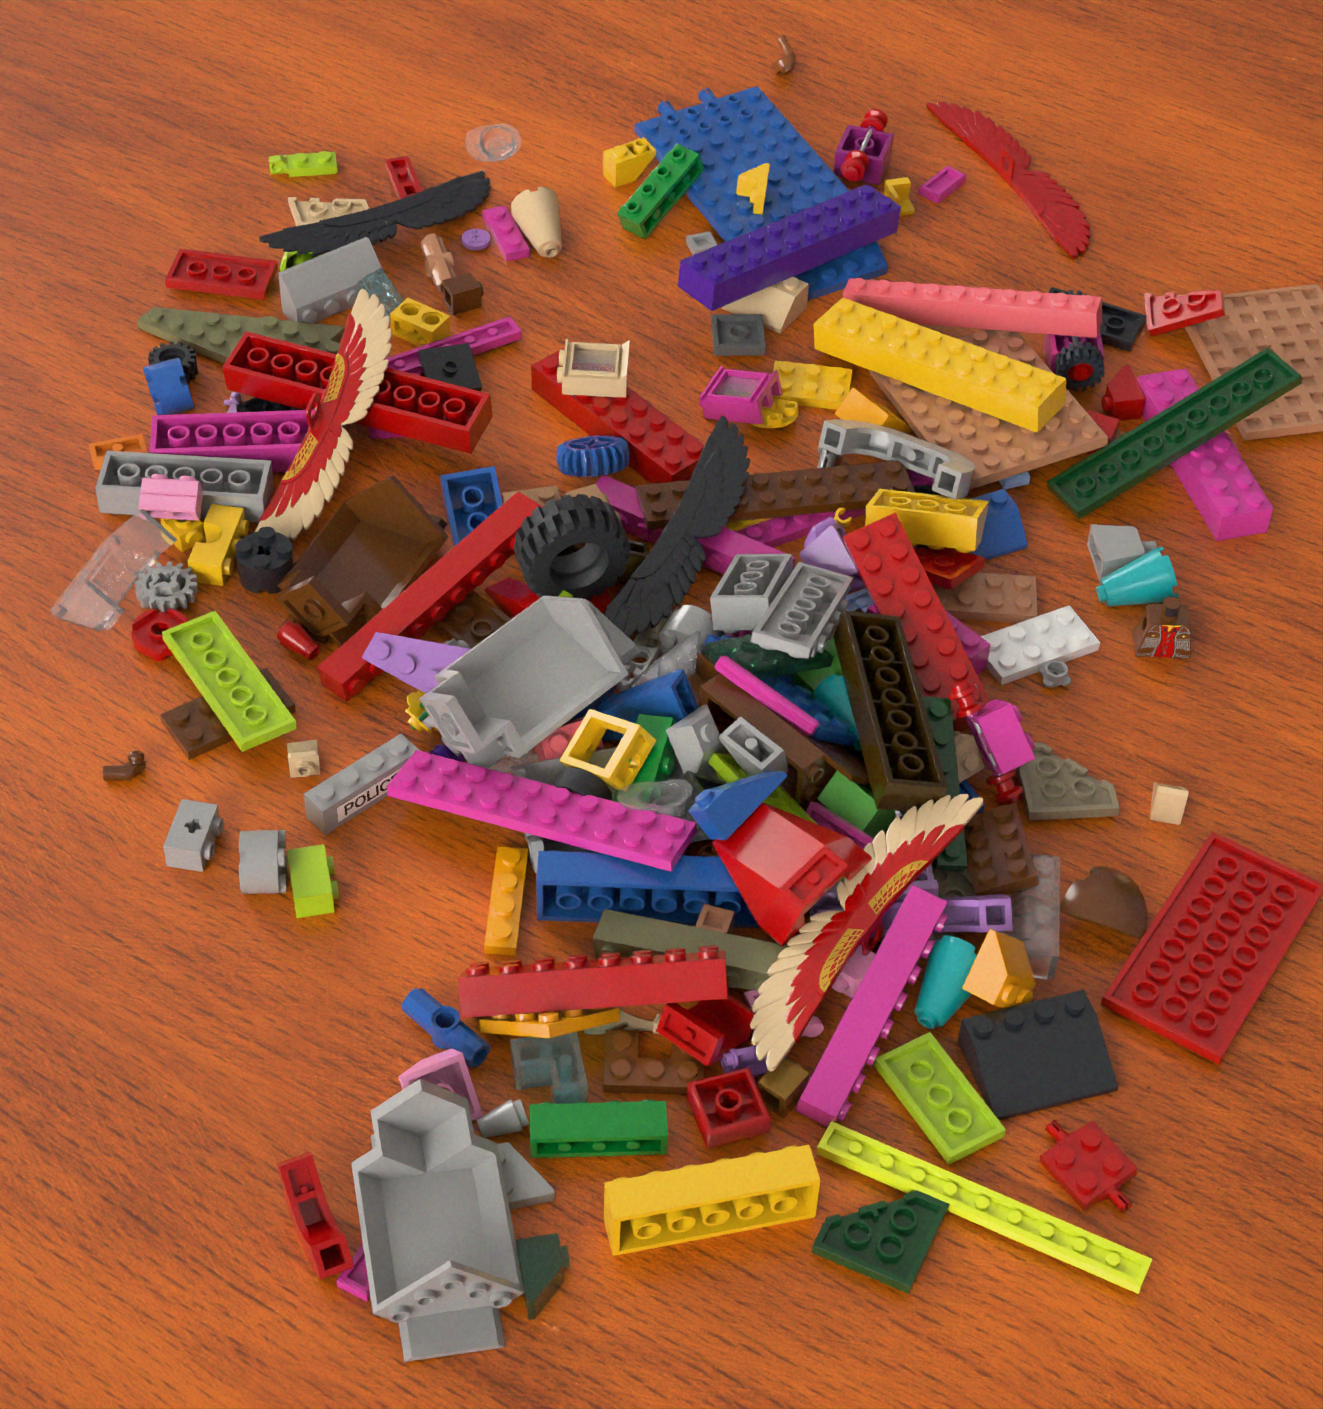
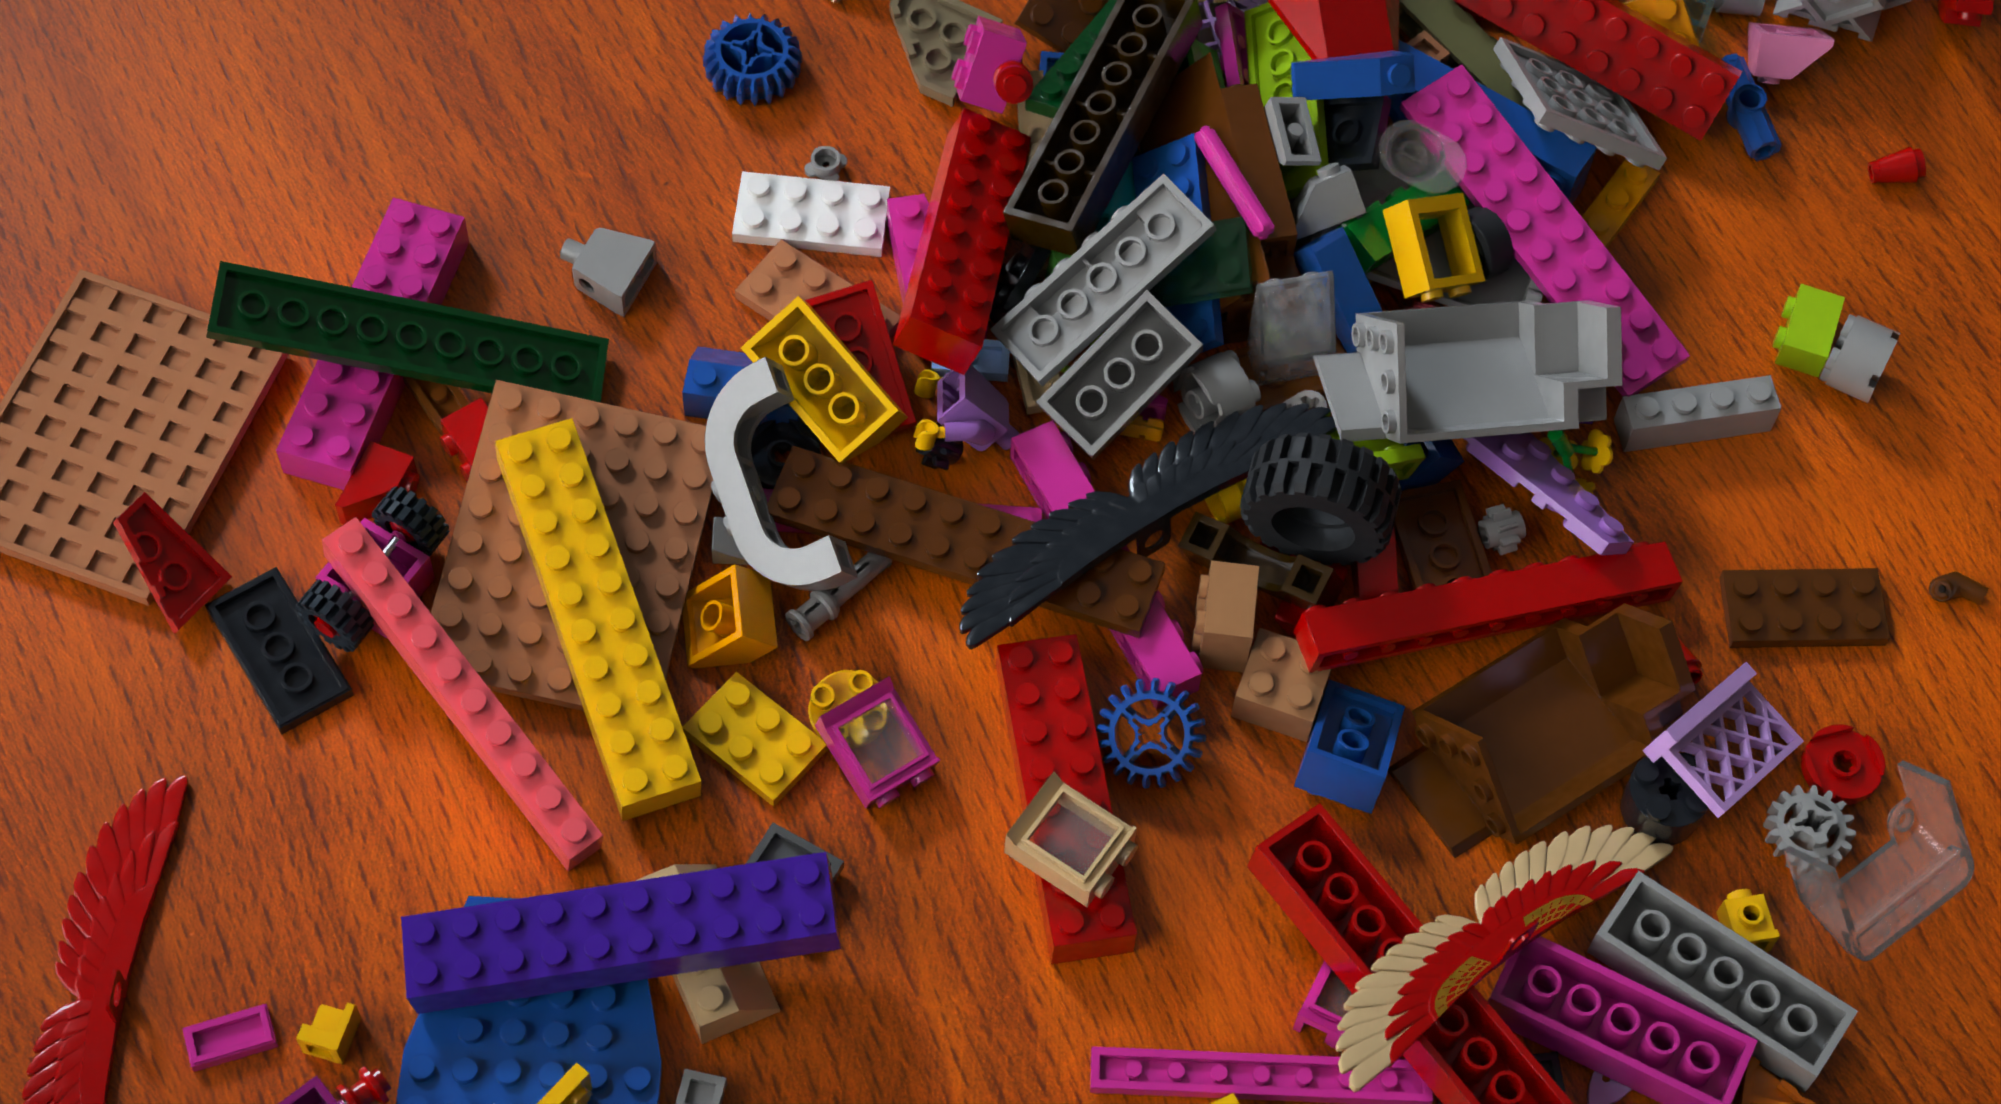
camera: 150 degrees left, 15 degrees up
bright pink brick [139,474,203,521] -> none
lime plate [162,611,297,752] -> none
light grey brick [163,799,224,872] -> none
yellow arch [187,504,249,586] -> none
tan bracket [287,740,321,778] -> none
black plate [417,343,482,391] -> none
teal cone [1096,547,1179,606] -> none
reddish brown torso [1133,597,1191,658] -> none
none -> blue gear [703,12,802,106]
none -> light grey plate [1493,37,1667,170]
none -> lavender fence [1642,662,1804,818]
none -> red cone [1868,146,1926,184]

